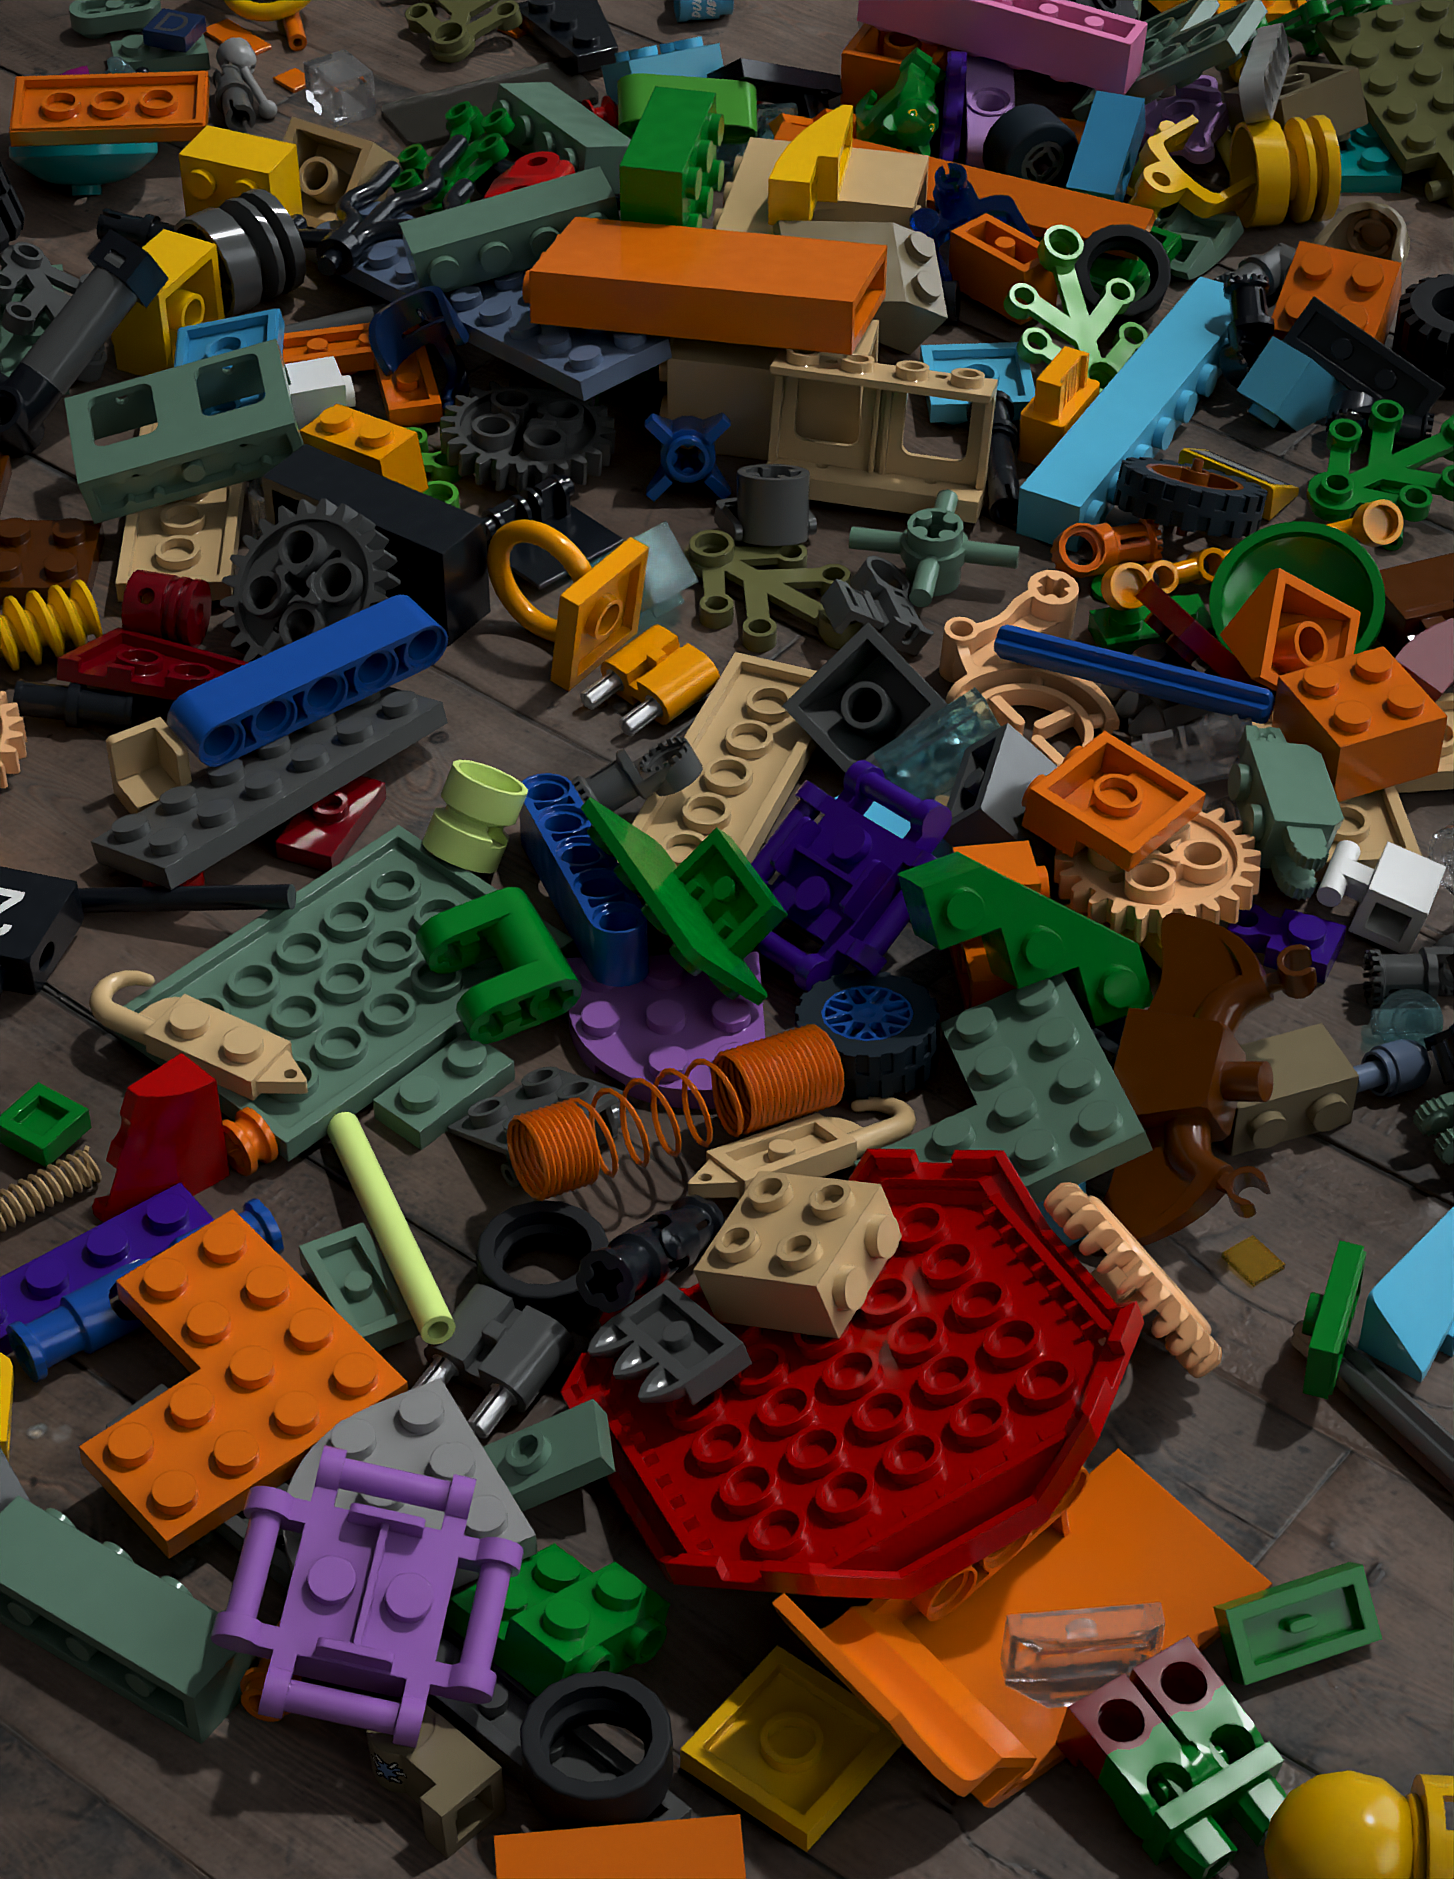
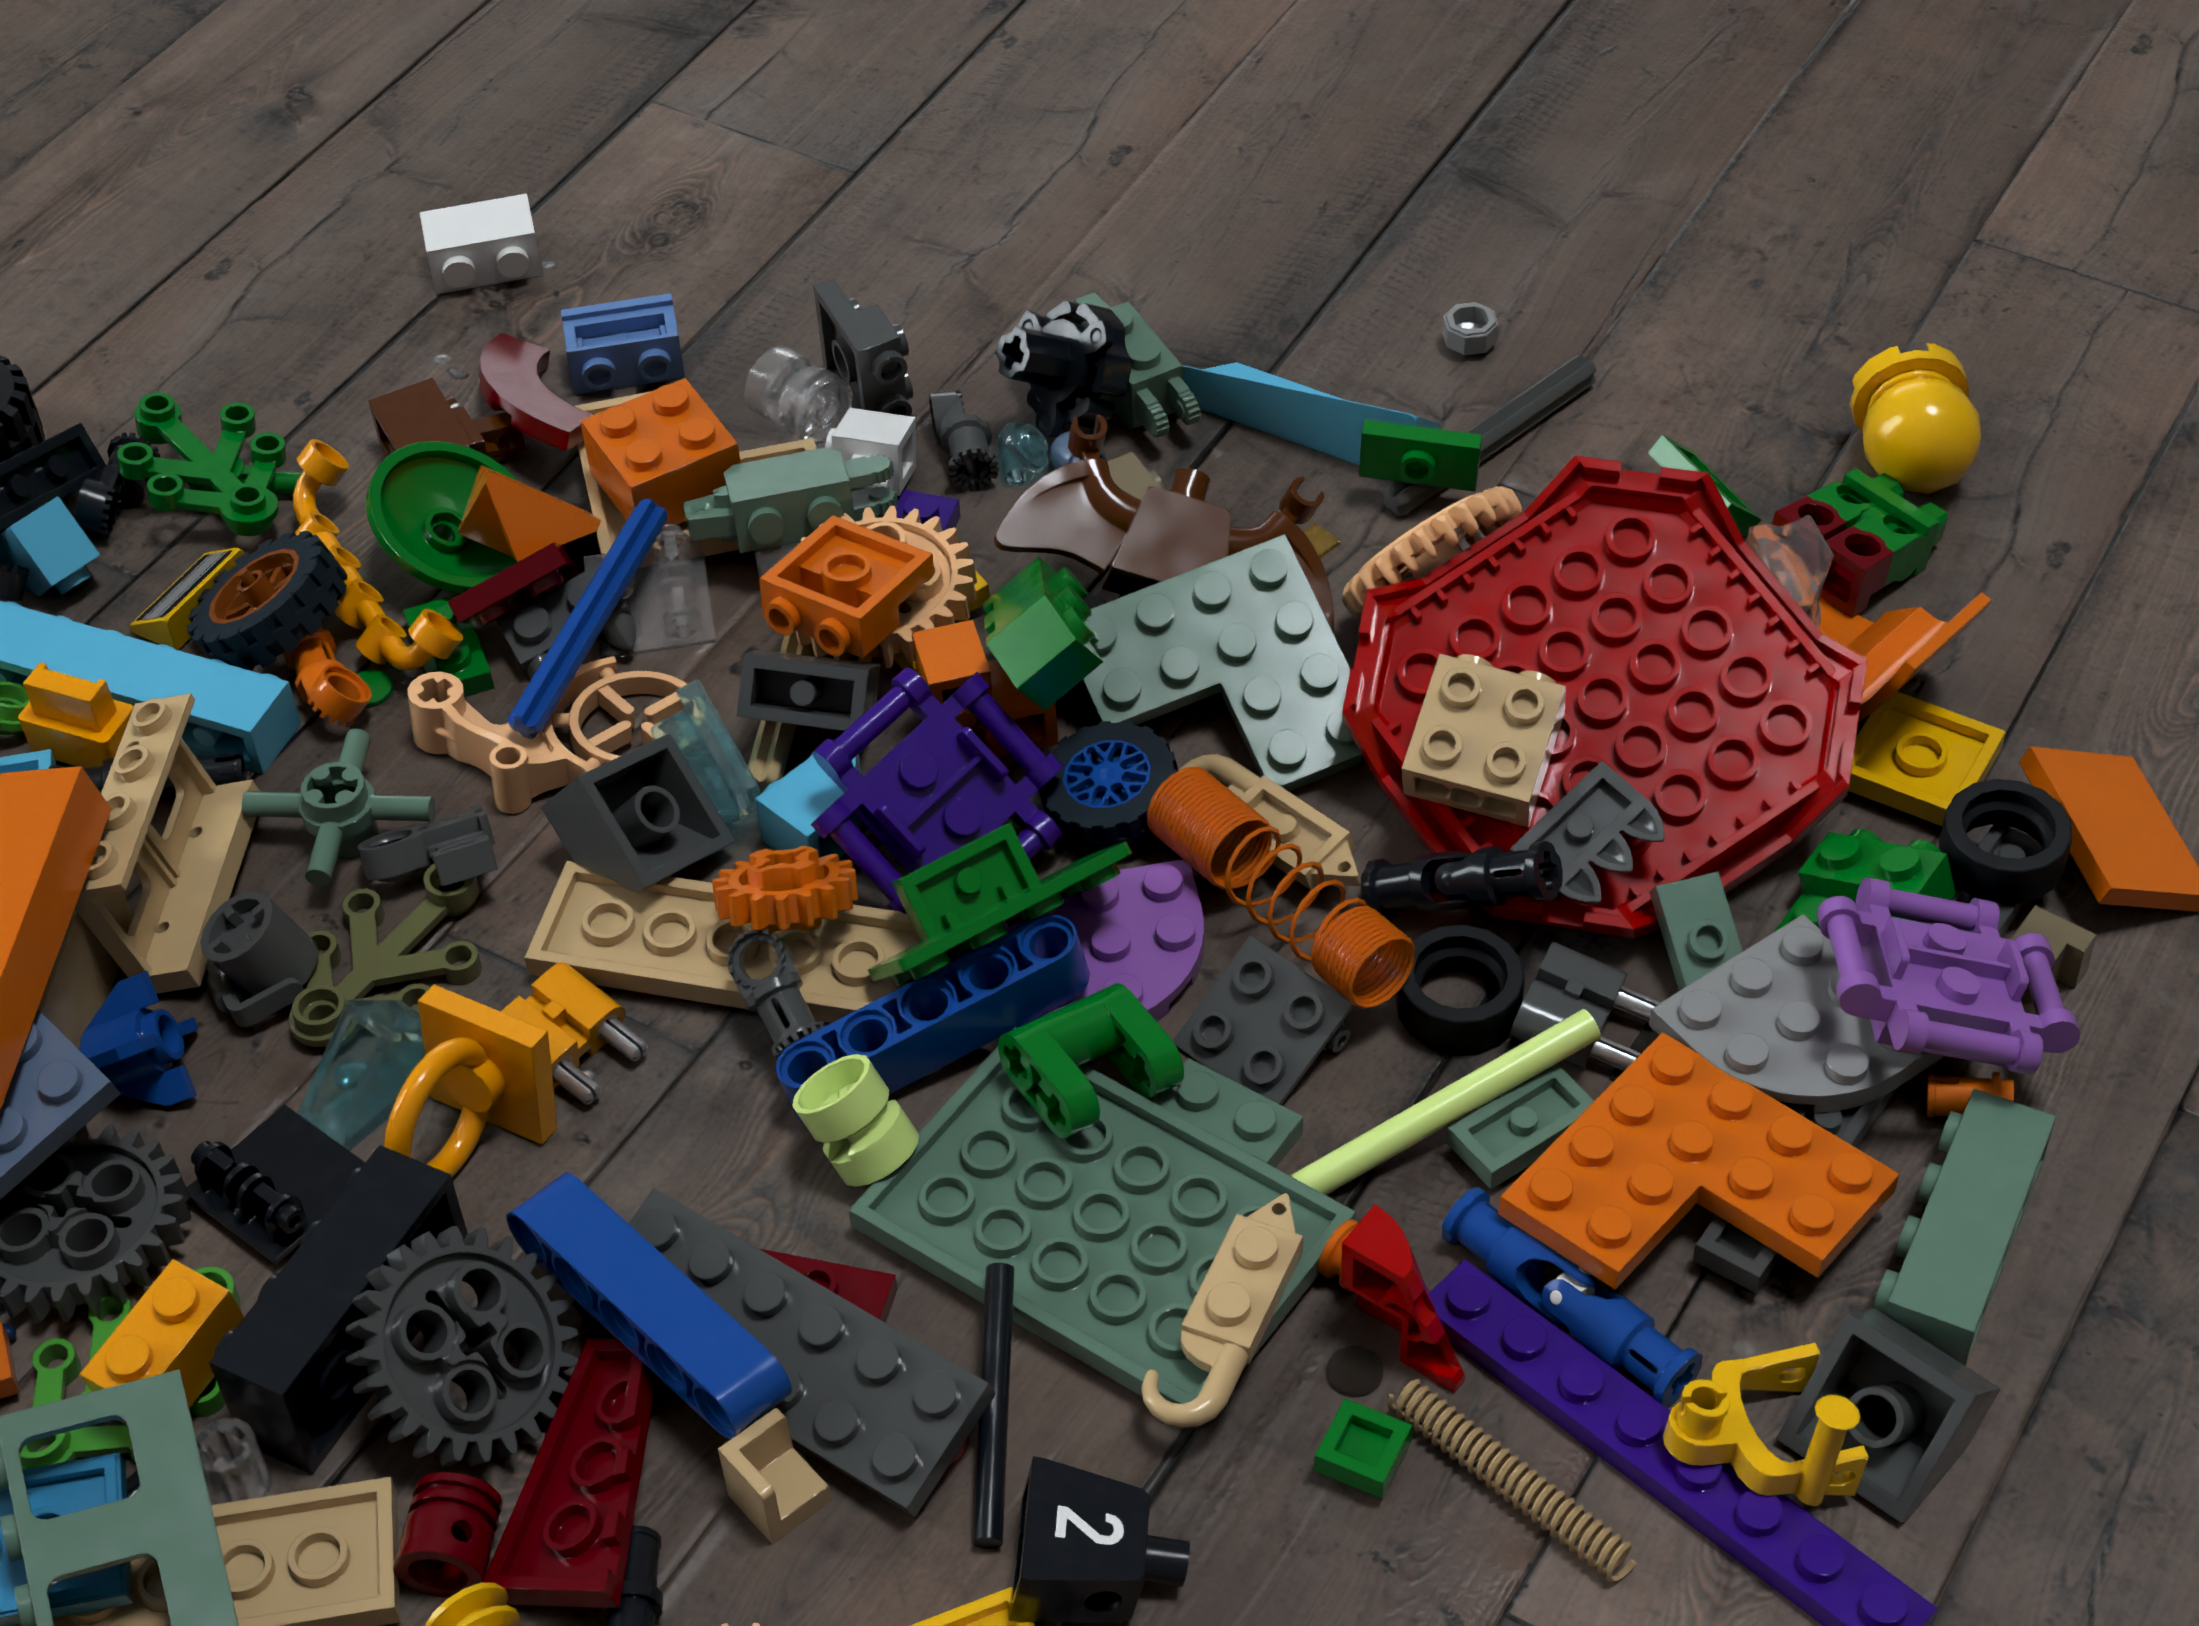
camera: 95 degrees left, 5 degrees up
none -> orange gear [712,846,858,933]

